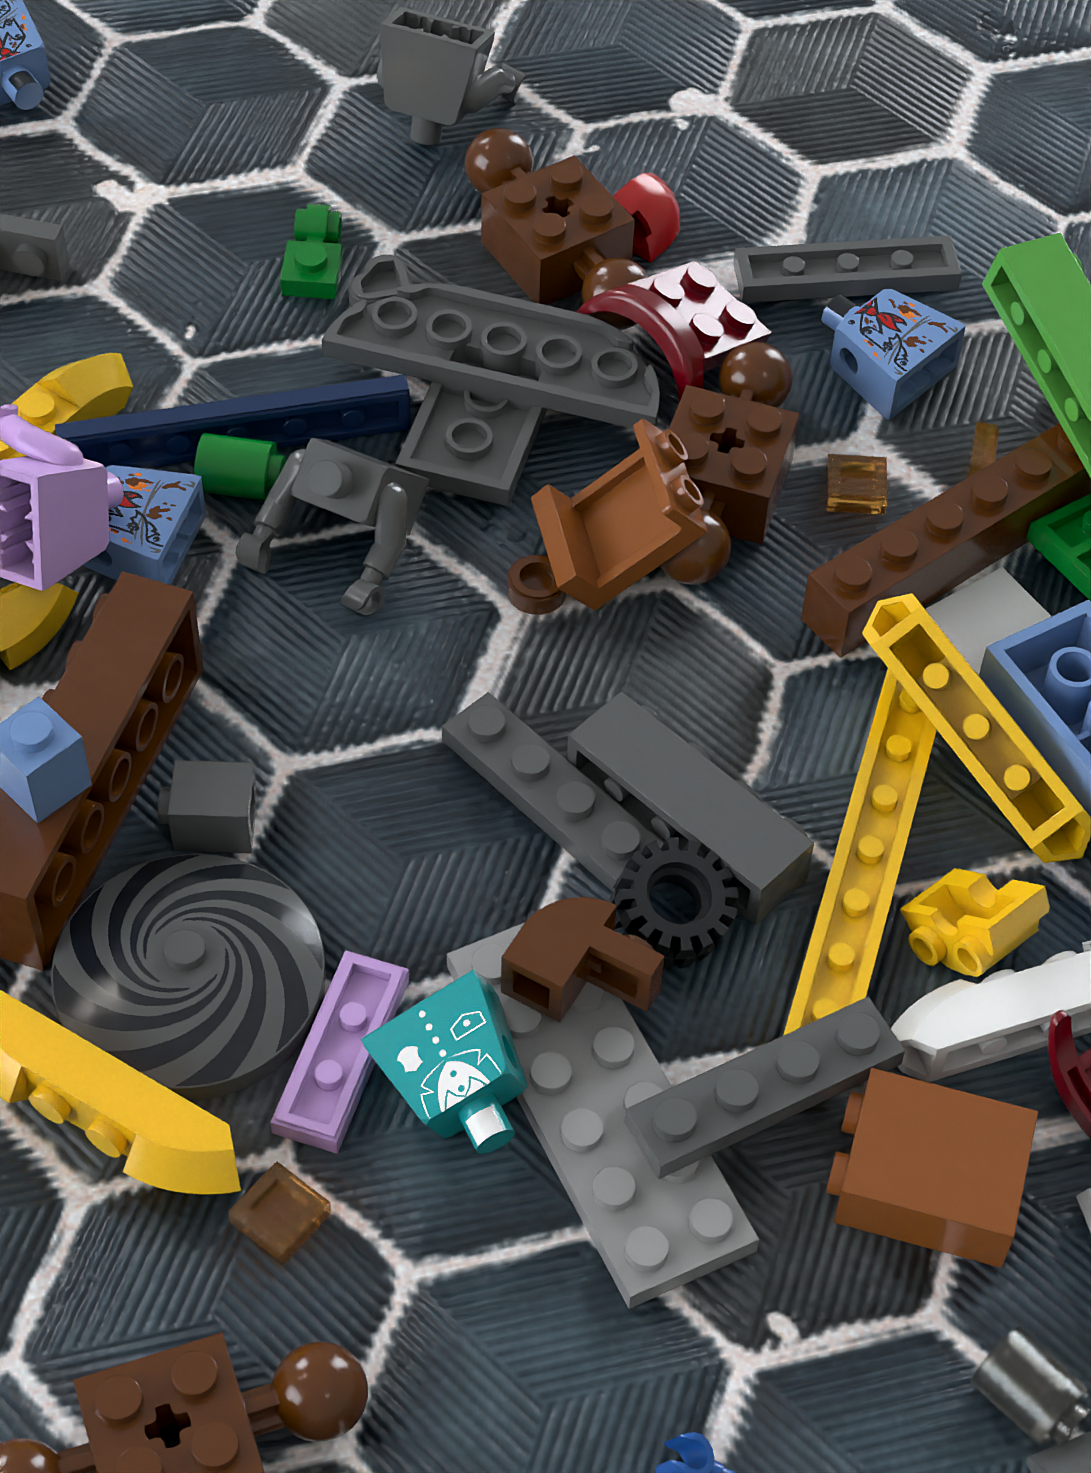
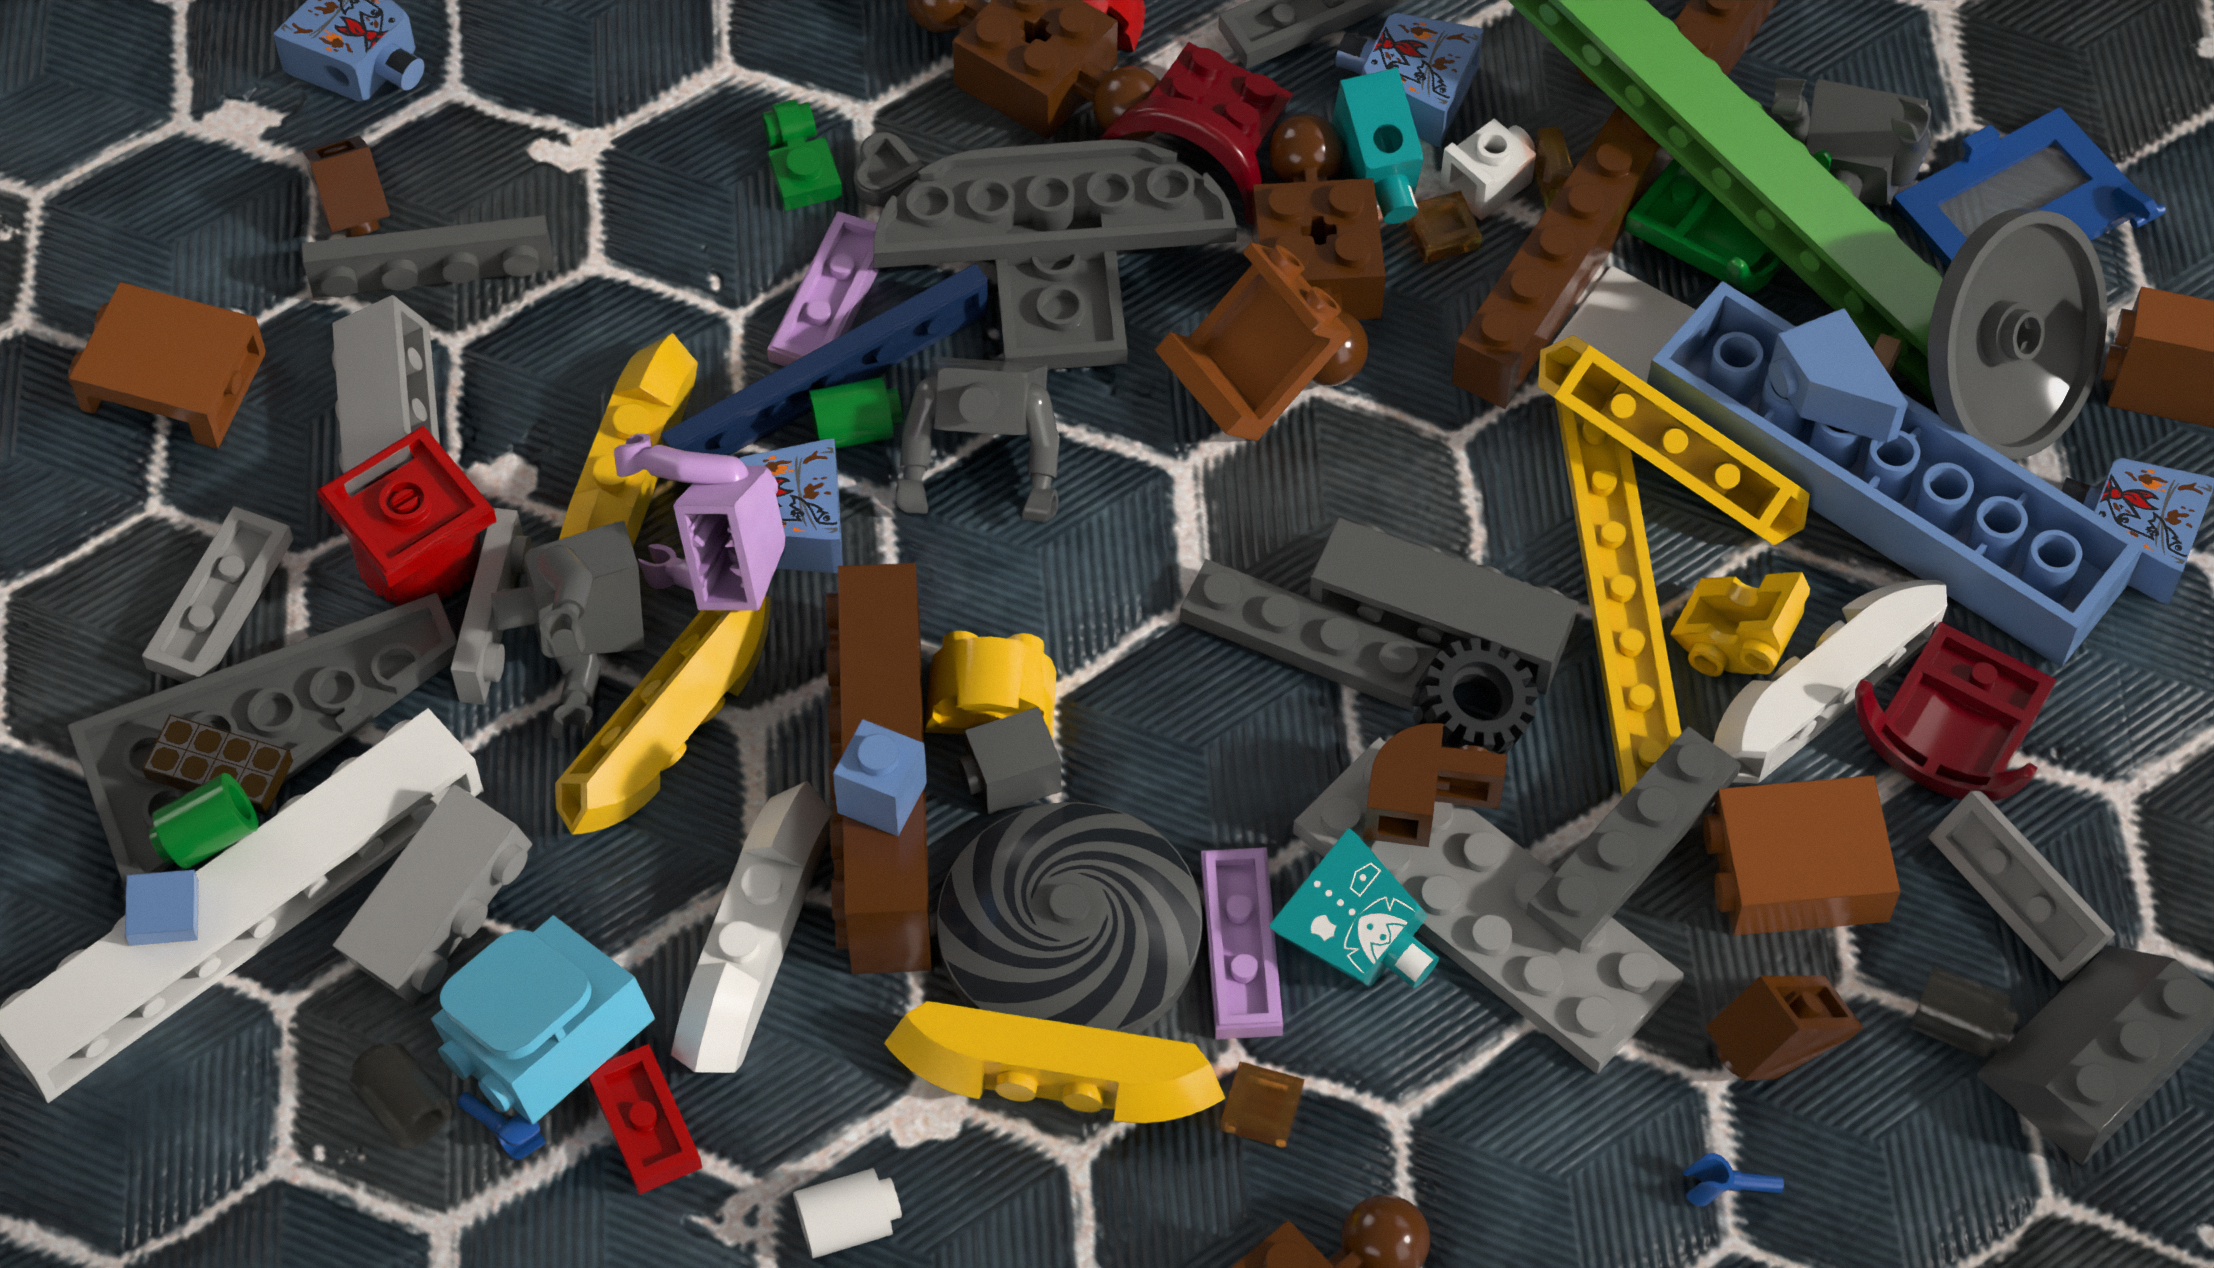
camera: 20 degrees left, 5 degrees up
reddish brown tile [507,555,567,615] -> none
none -> lavender tile [767,211,880,366]
none -> yellow cylinder [924,631,1057,738]
none -> teal torso [1332,67,1423,224]
none -> white brick [1440,118,1536,220]
none -> reddish brown slope [1705,975,1863,1081]

